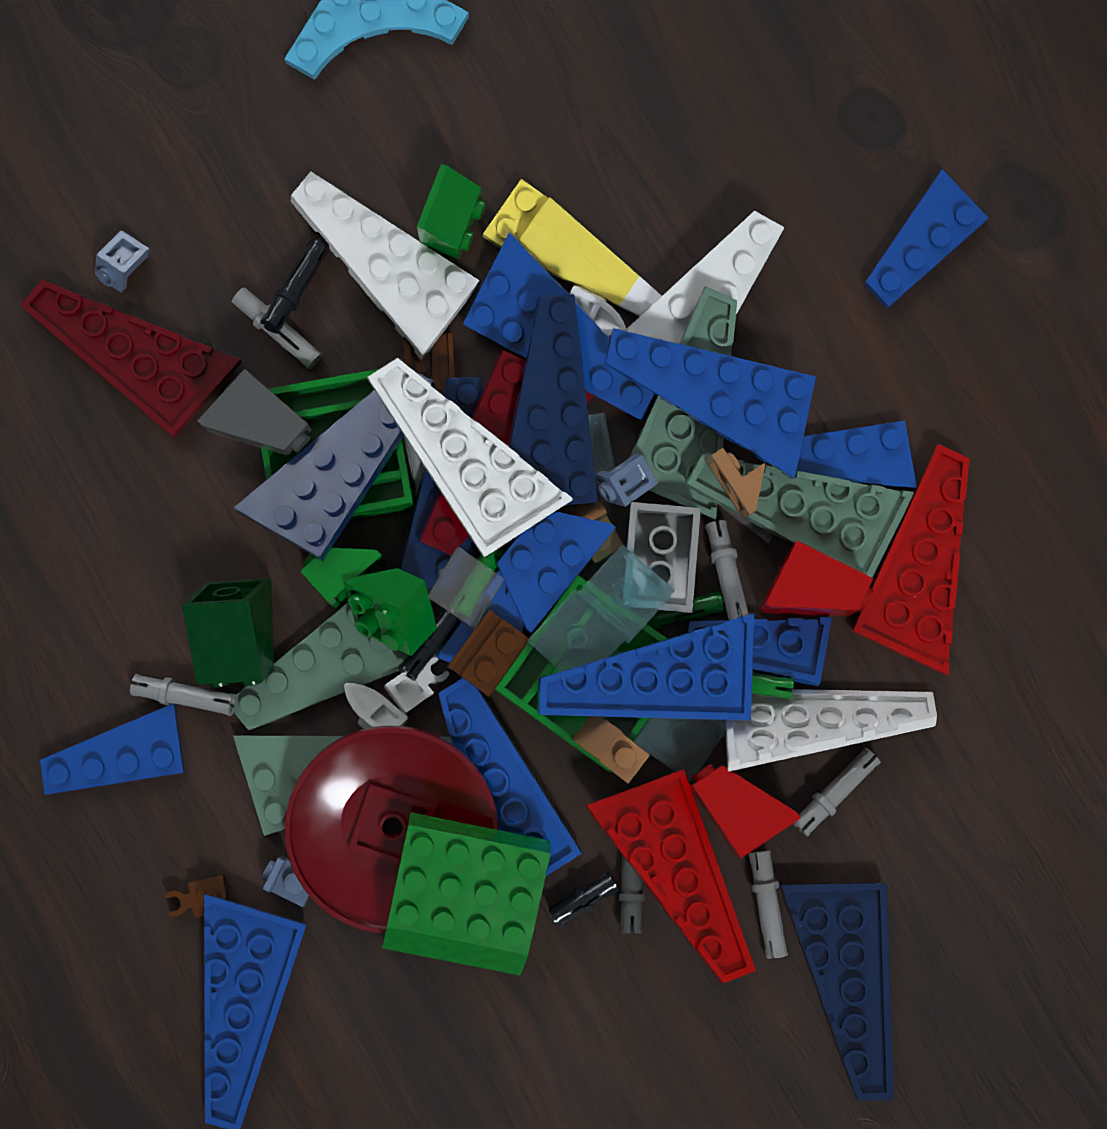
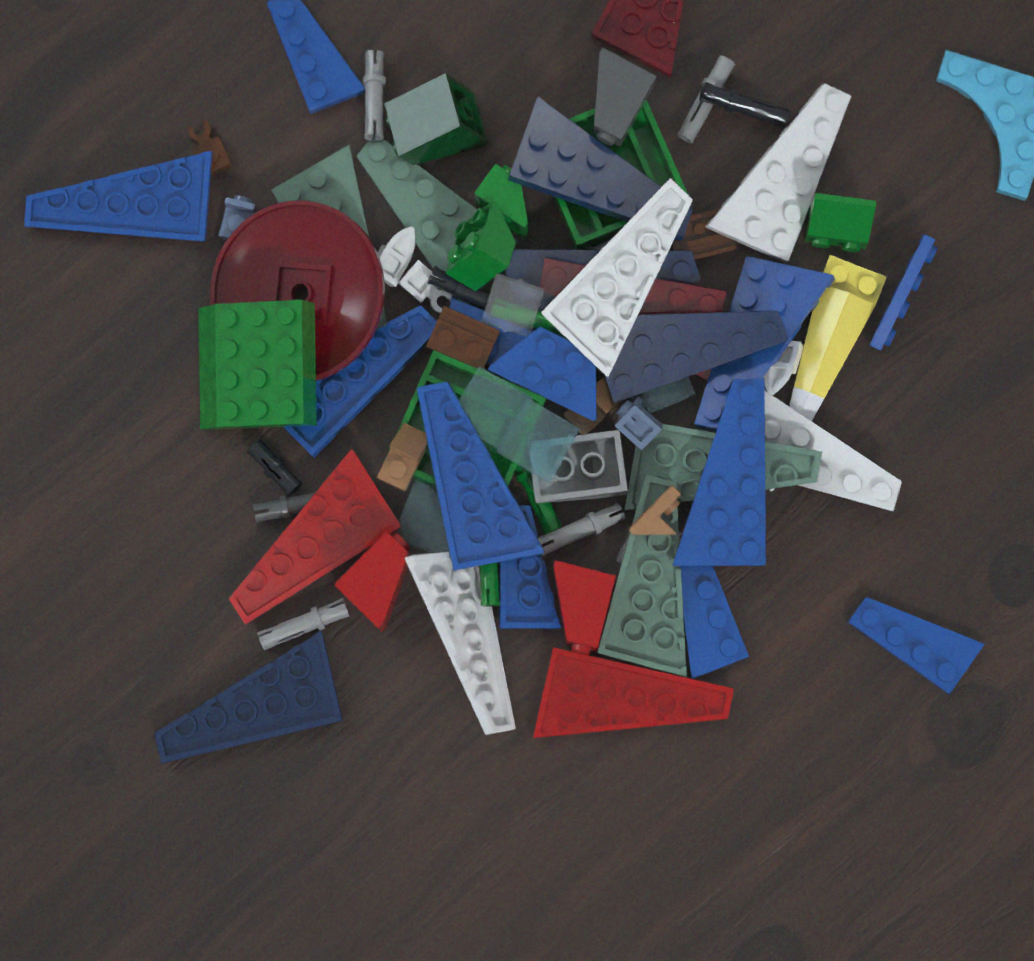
camera: 80 degrees right, 0 degrees up
light grey pin [793,747,881,837] -> none
none -> blue wing [869,233,938,350]

